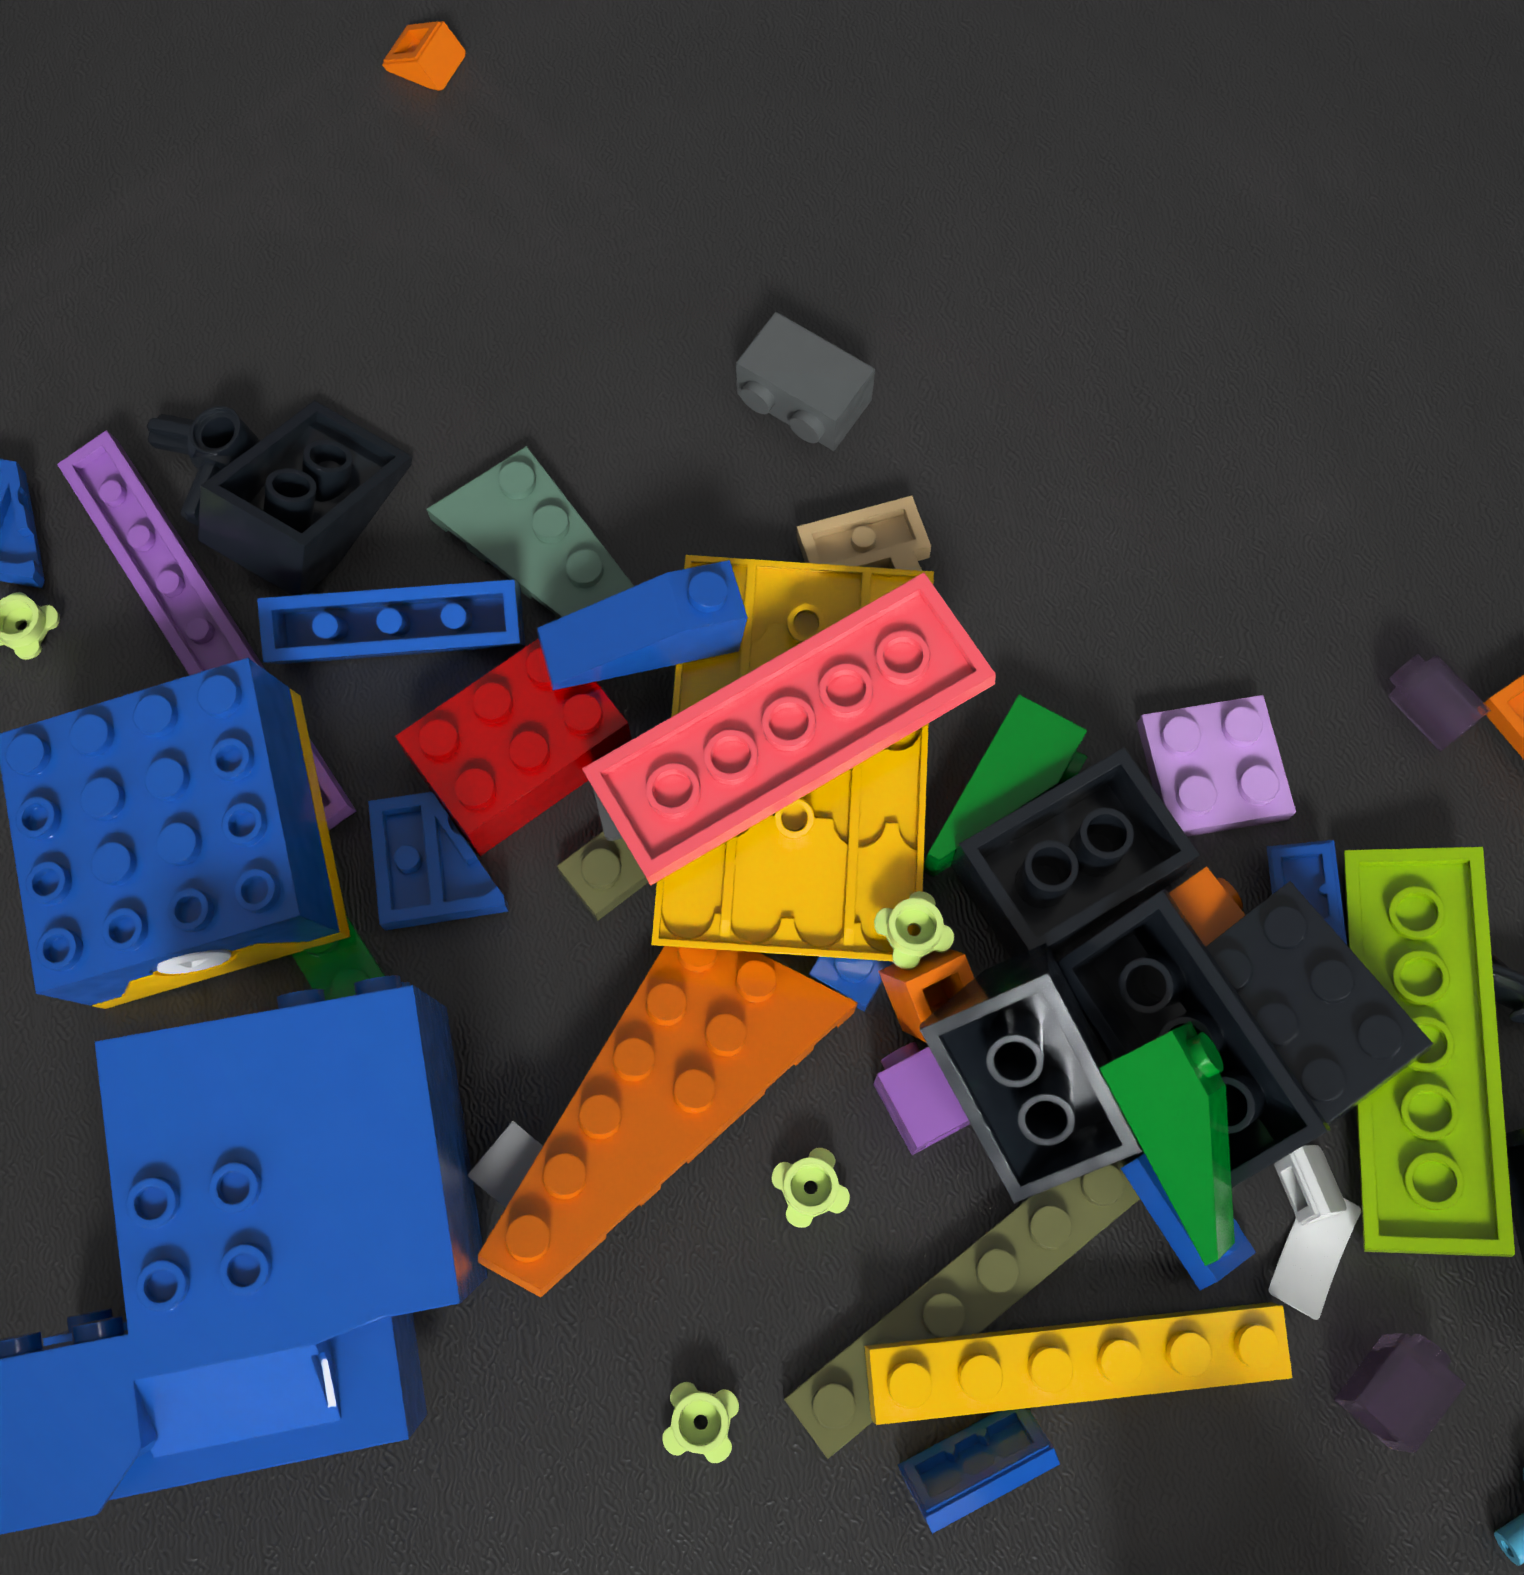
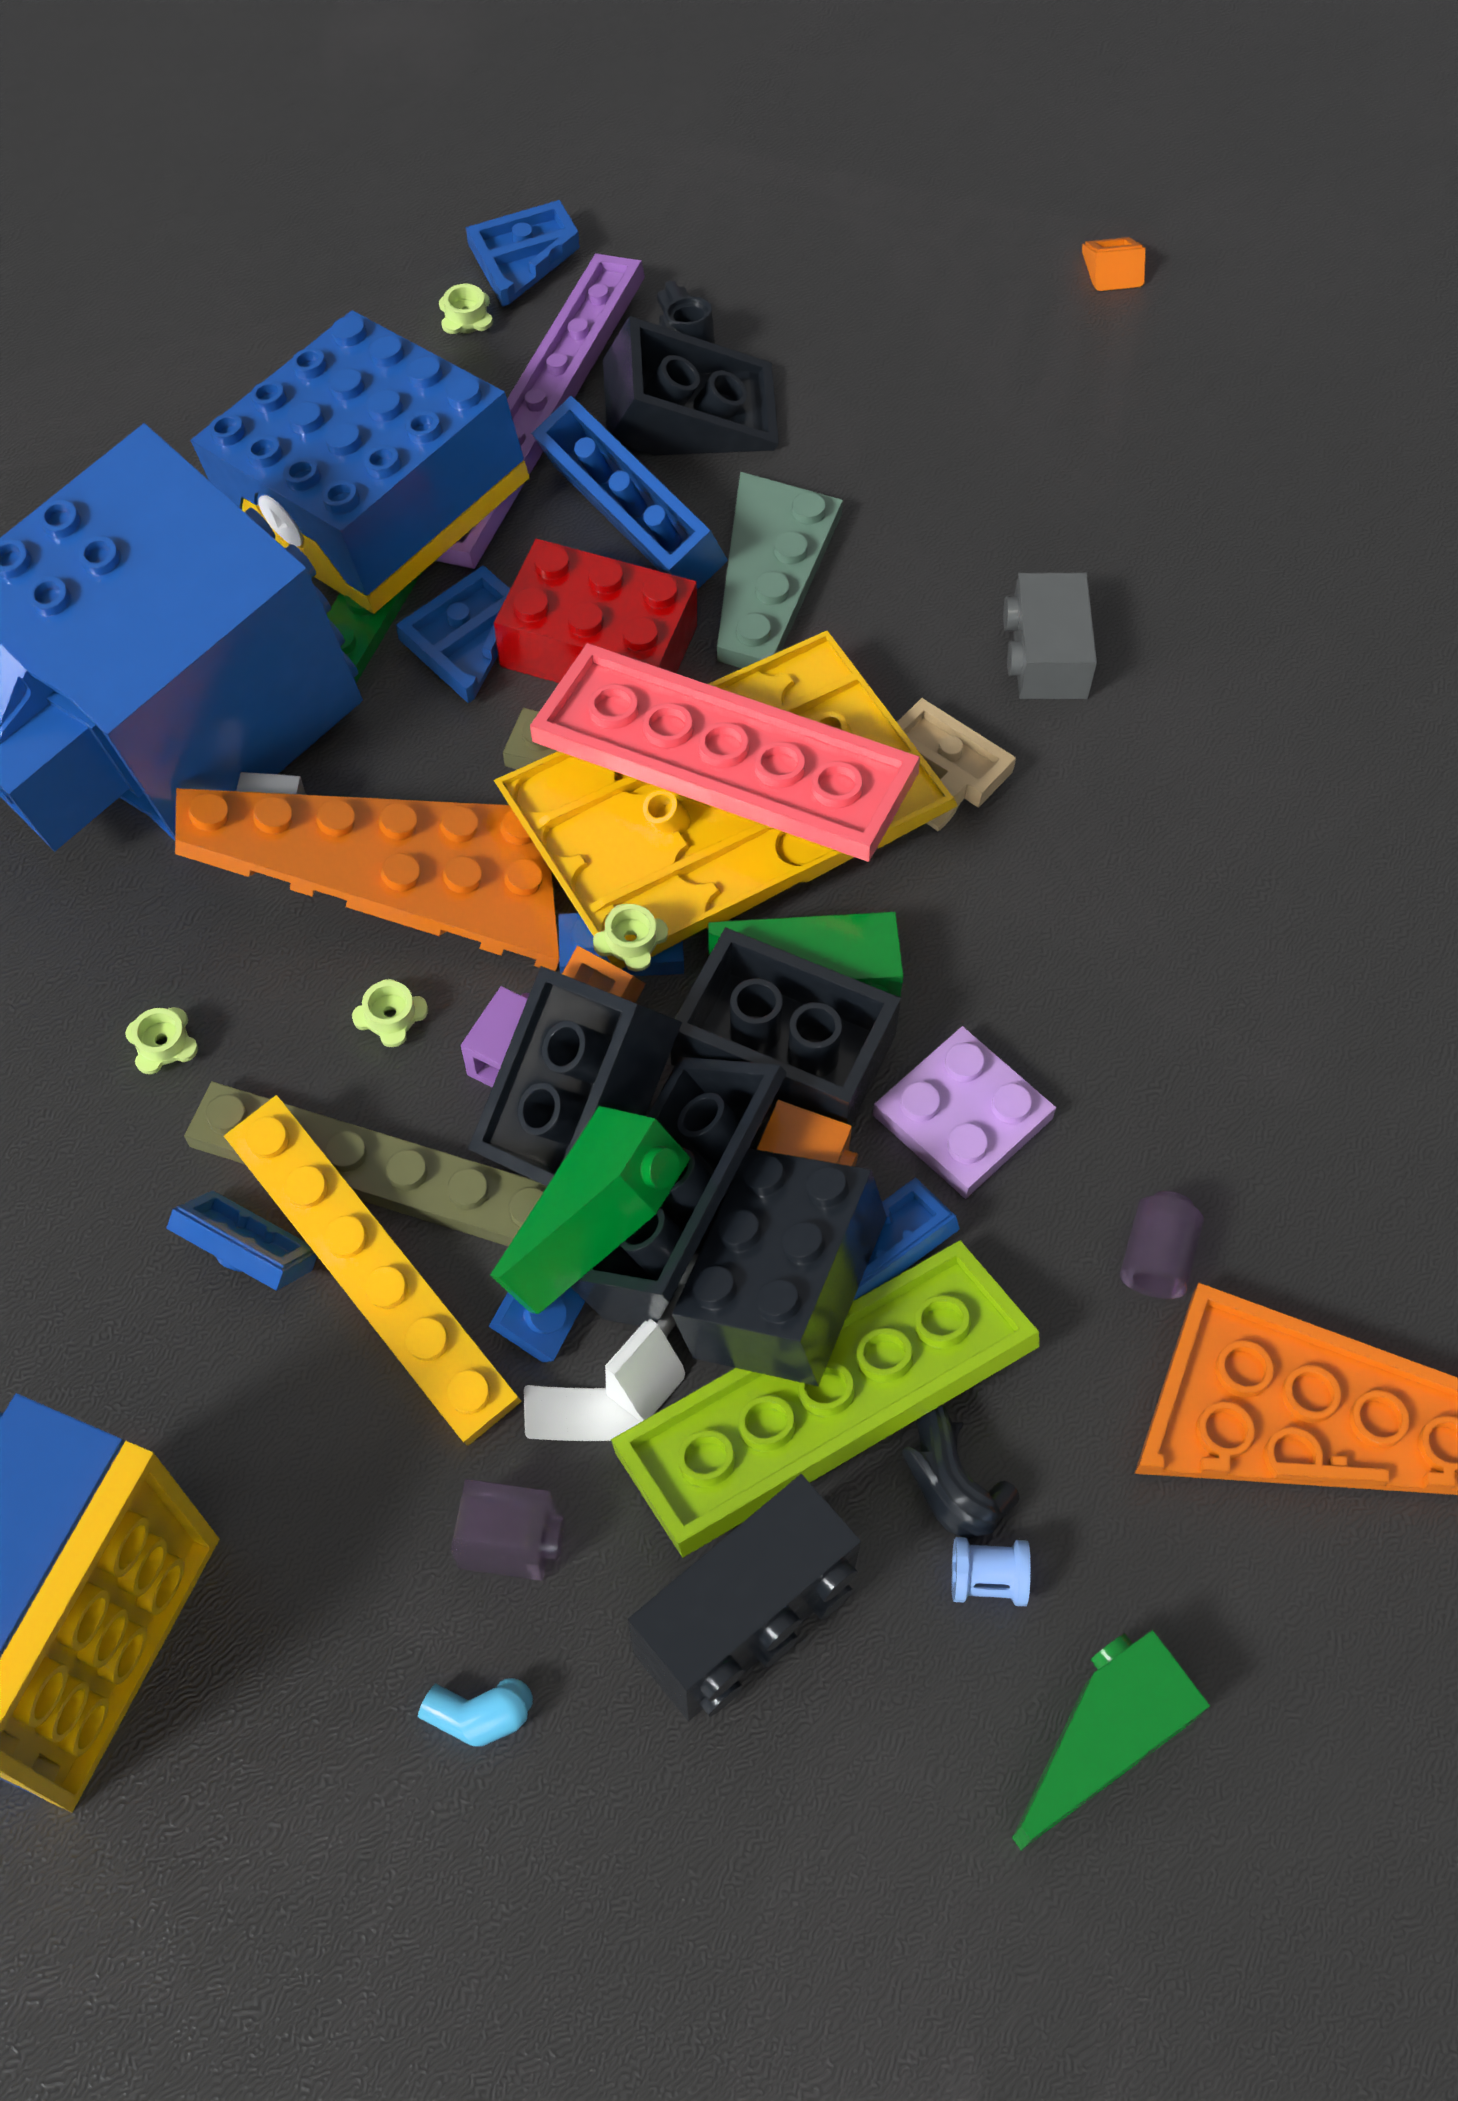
camera: 55 degrees right, 10 degrees down
blue slope [537,560,748,690] -> none

